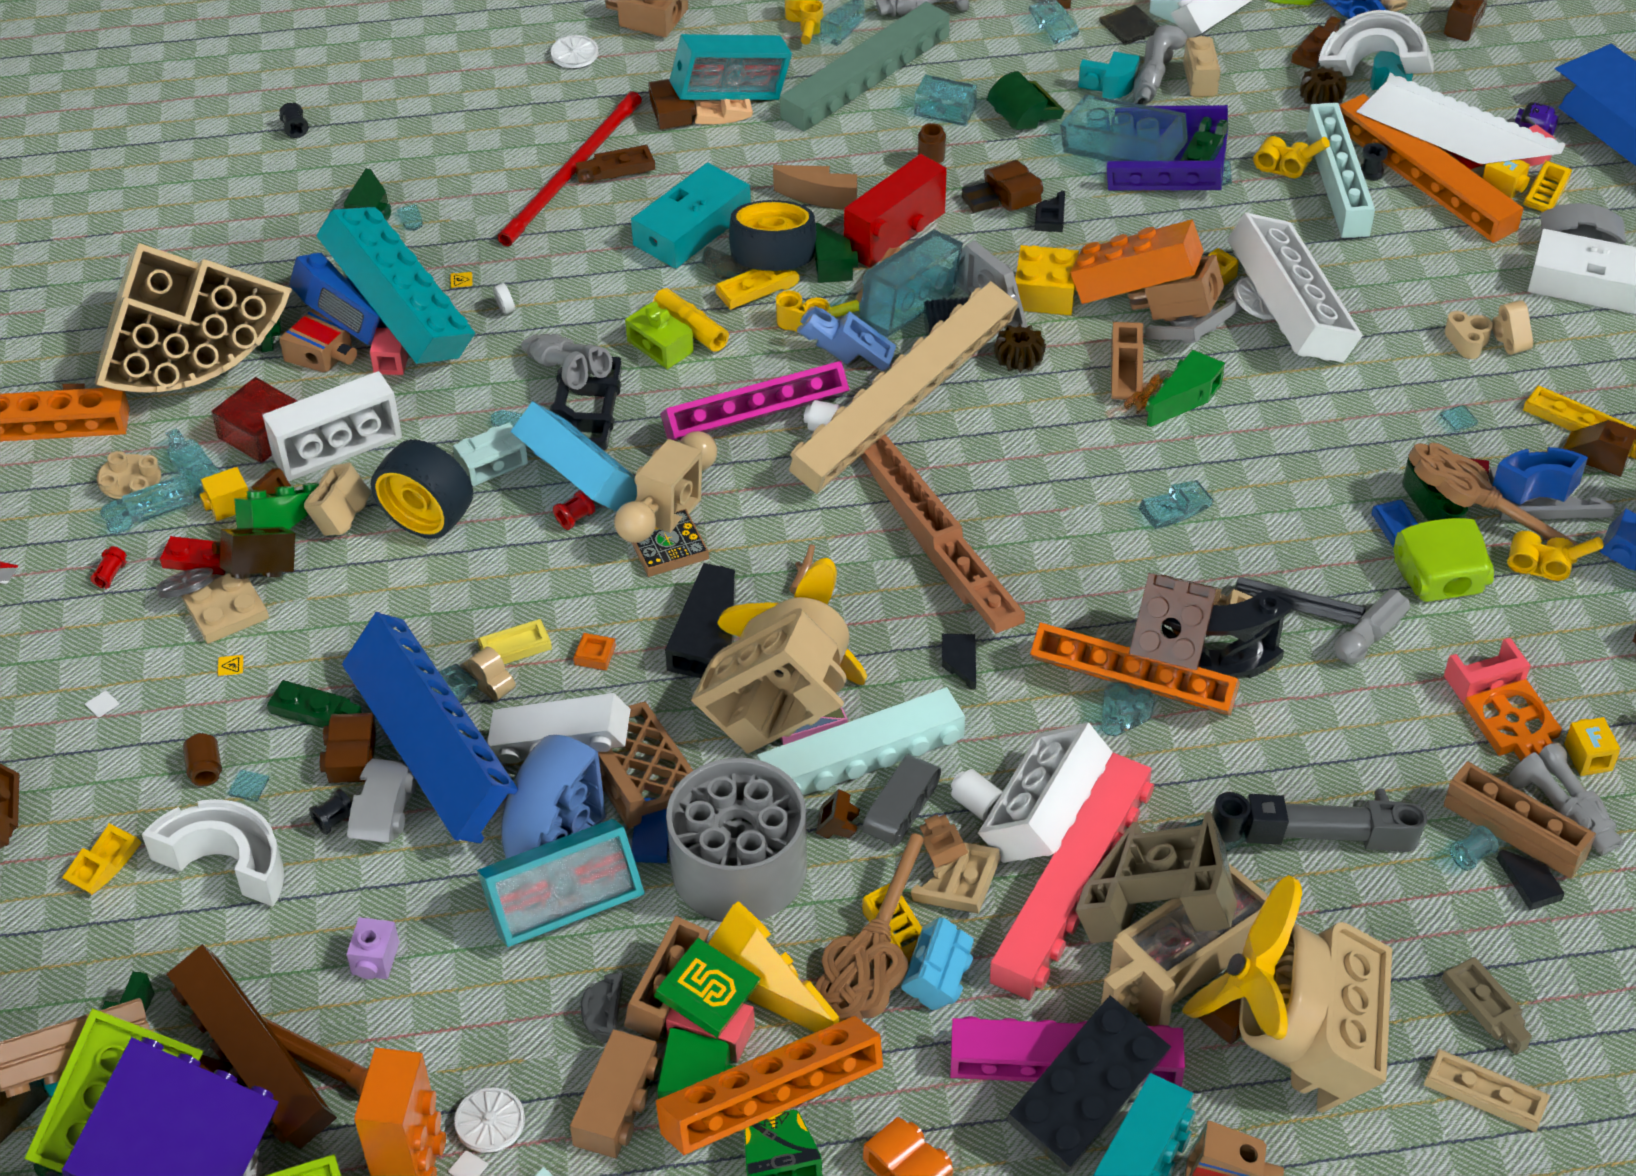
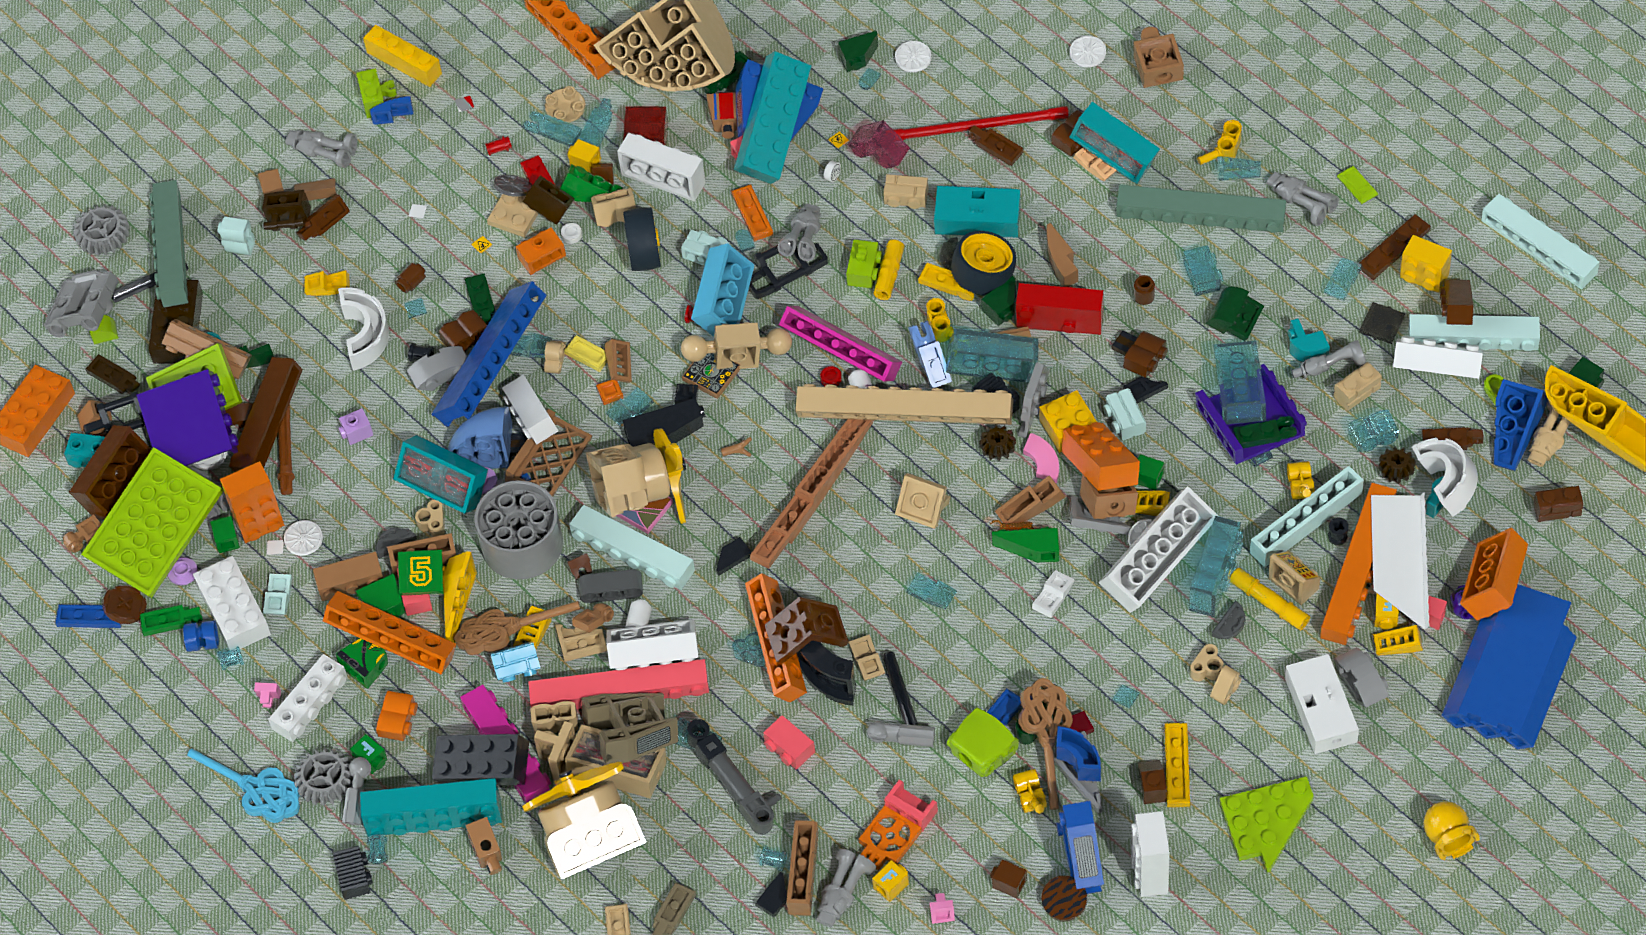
camera: 60 degrees right, 10 degrees up
none -> tan piece [415,499,445,537]
none -> orange brick [515,227,566,275]
none -> tan brick [531,701,579,734]
none -> white tile [561,223,582,244]
none -> medium nougat slope [605,339,632,383]
none -> clear light blue slope [606,387,654,427]
none -> black tile [674,384,699,404]
none -> orange tile [732,184,773,242]
none -> coral brick [763,715,815,770]
none -> red tile [820,366,842,386]
none -> clear pink brick [847,120,910,169]
none -> tan brick [884,174,928,209]
none -> white wheel [895,41,931,72]
none -> tan bracket [895,473,951,529]
none -> bright pink tile [1023,433,1059,483]
none -> white slope [1032,570,1074,618]
none -> light aqua brick [1103,388,1146,440]
none -> clear light blue brick [1189,516,1244,618]
none -> dark grey plate [1211,600,1246,639]
none -> yellow piece [1229,567,1310,631]
none -> tan slope [1269,551,1320,605]
none -> clear light blue brick [1348,410,1399,452]
none -> orange brick [1460,527,1528,621]

